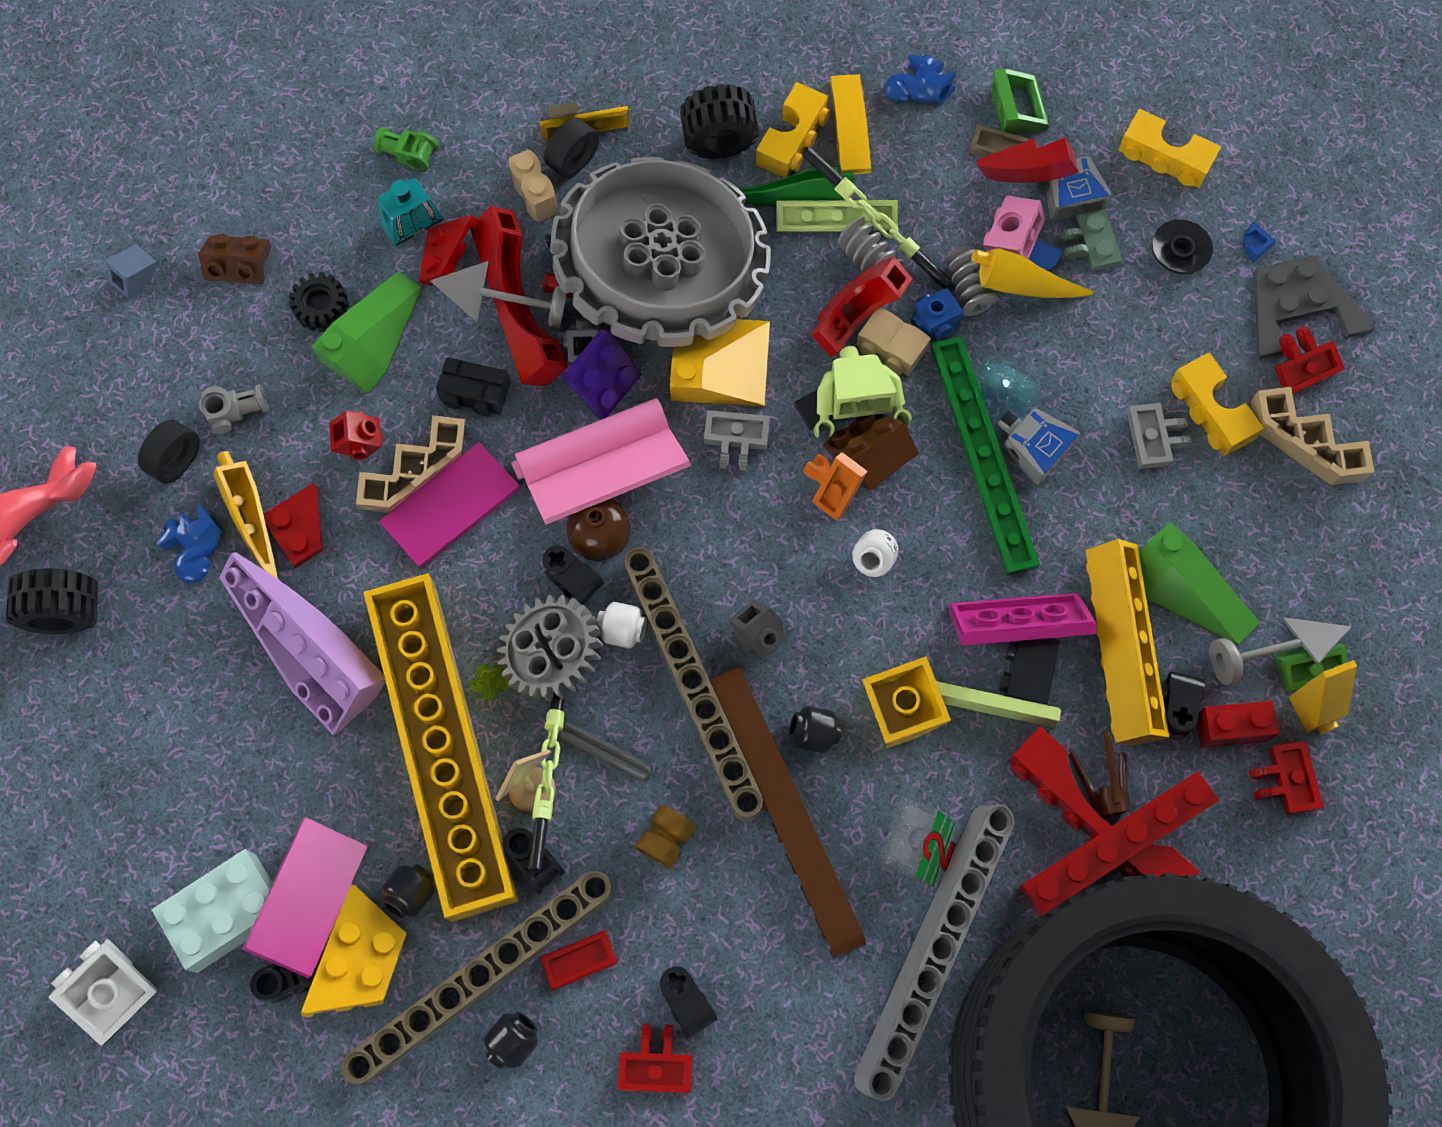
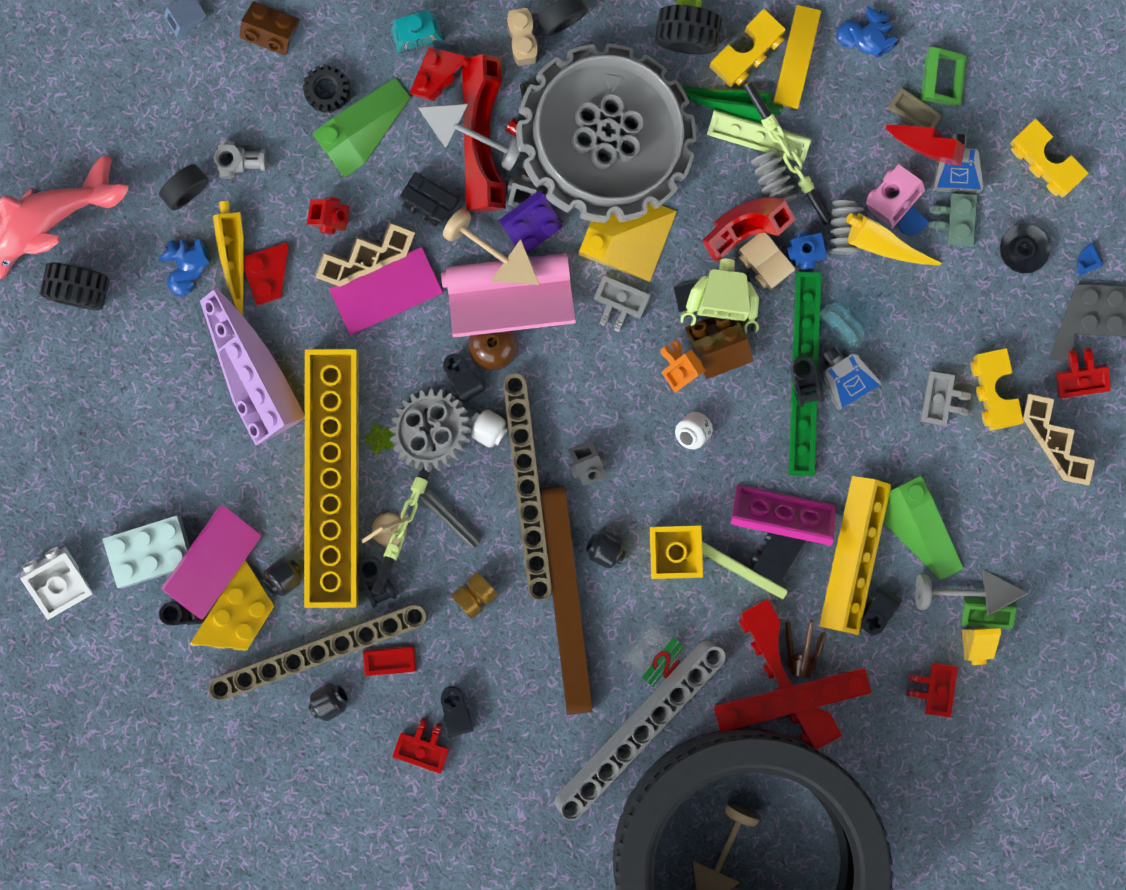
camera: 15 degrees right, 15 degrees up
red brick [1196,700,1280,748] -> none
none -> tan piece [443,208,540,285]
none -> black piece [790,356,825,408]

